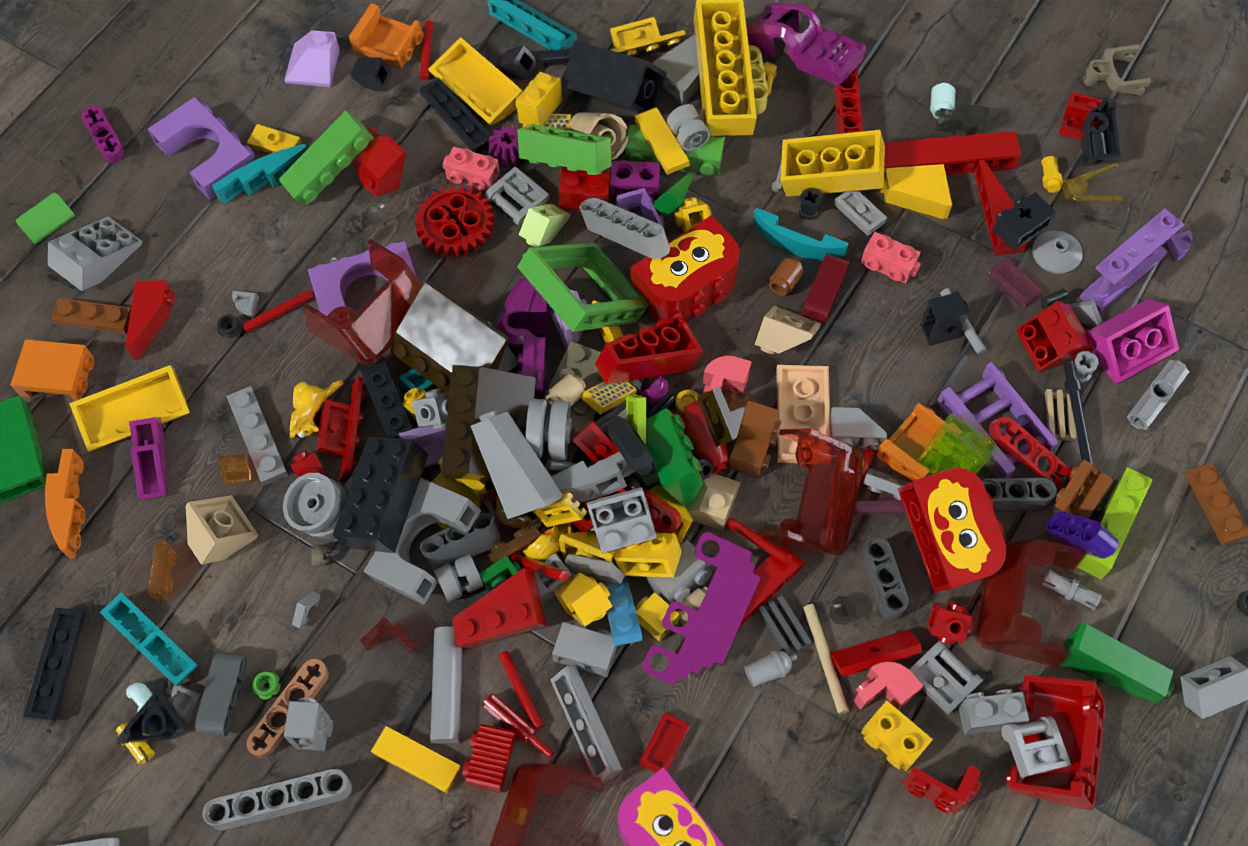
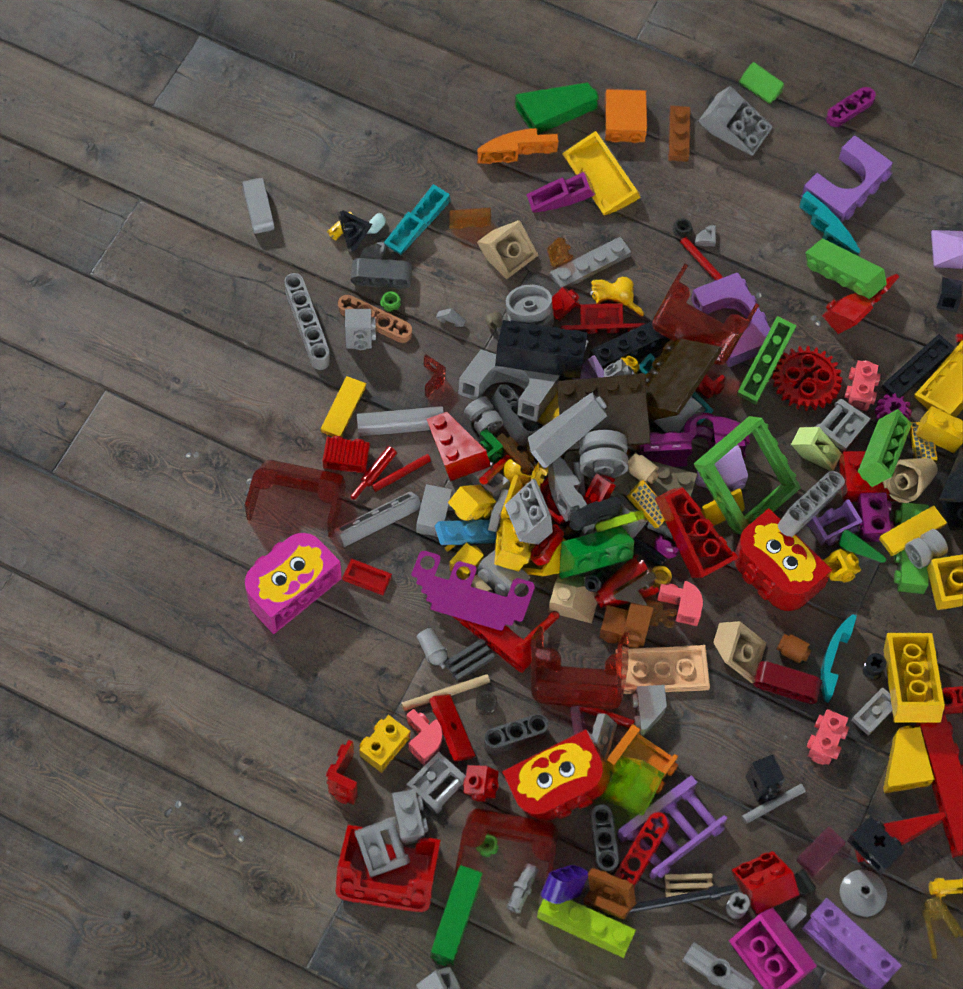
camera: 80 degrees right, 0 degrees up
black plate [23,607,86,723] -> none
red slope [125,280,175,359] -> none
yellow plate [247,124,301,154] -> none
none -> bright green brick [737,316,797,405]

